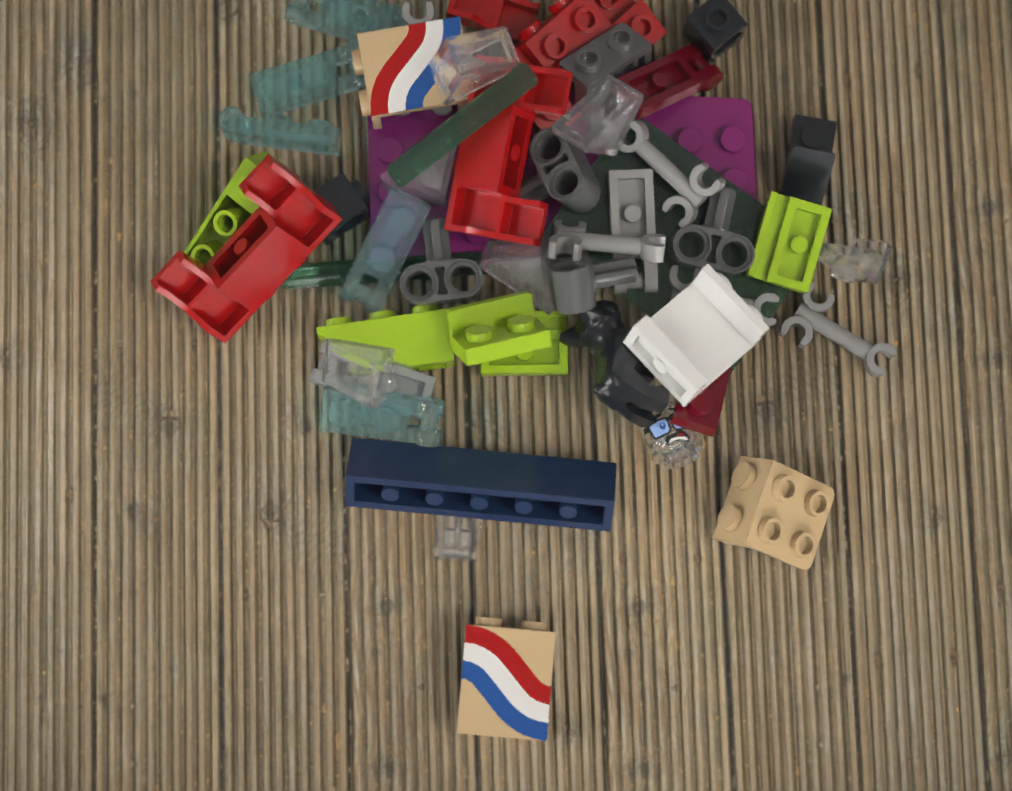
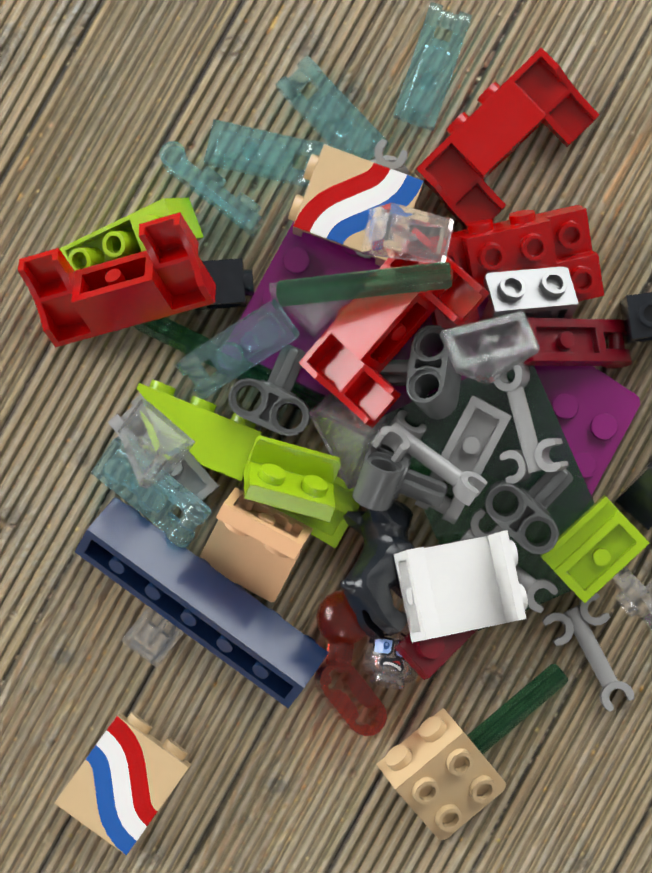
camera: 35 degrees right, 5 degrees up
none -> light nougat bracket [200,487,313,602]
none -> clear red beam [314,590,387,736]
none -> clear green axle [467,664,568,754]

